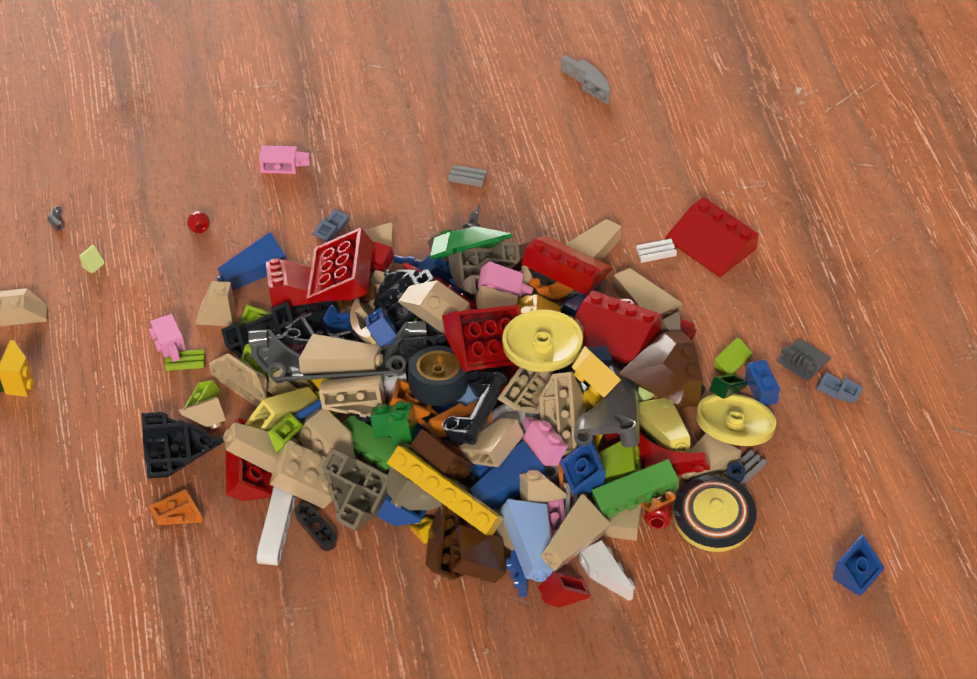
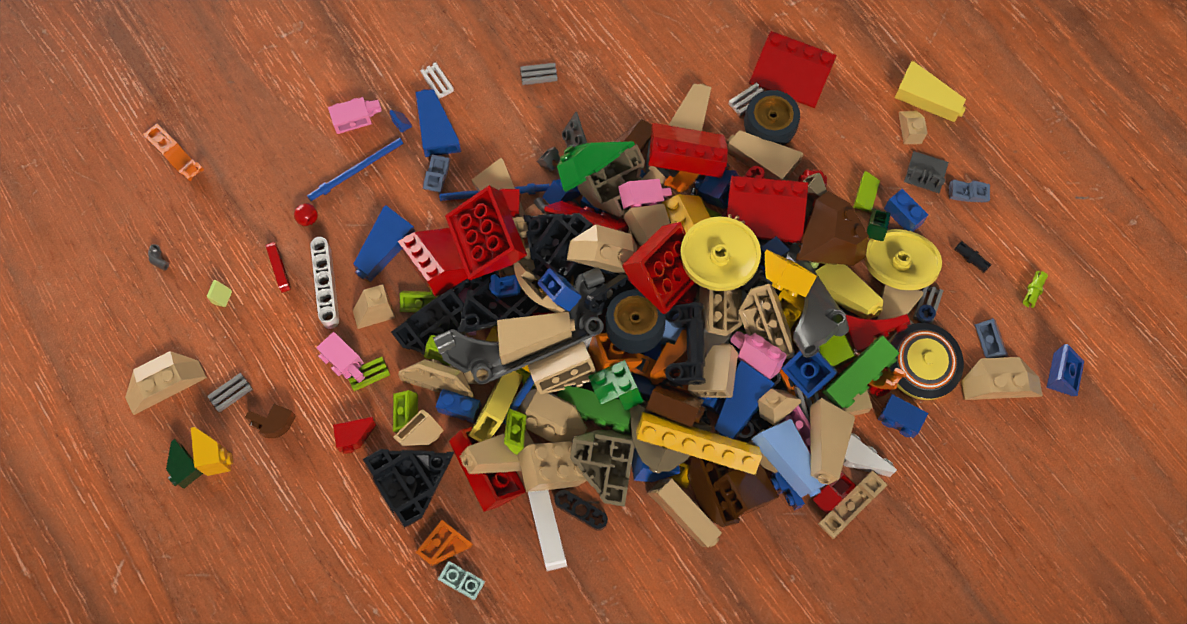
camera: 25 degrees left, 20 degrees up
none -> orange piece [143,124,204,181]
none -> light grey tile [207,373,253,413]
none -> reddish brown brick [245,404,296,439]
none -> red beam [265,241,291,293]
none -> blue bar [307,138,403,201]
none -> white beam [311,237,339,329]
none -> red slope [333,416,377,454]
none -> blue slope [389,110,412,133]
none -> blue slope [416,89,461,157]
none -> white tile [420,62,454,99]
none -> blue brick [436,389,482,424]
none -> light aqua slope [437,561,485,600]
none -> tan slope [647,479,722,548]
none -> wheel [744,90,800,146]
none -> tan slope [818,471,887,539]
none -> blue brick [878,394,928,438]
none -> light yellow slope [895,61,966,122]
none -> tan slope [899,111,927,145]
none -> black pin [954,241,992,273]
none -> tan wedge [961,357,1043,400]
none -> sand blue slope [975,318,1008,358]
none -> lime pin [1023,271,1048,308]

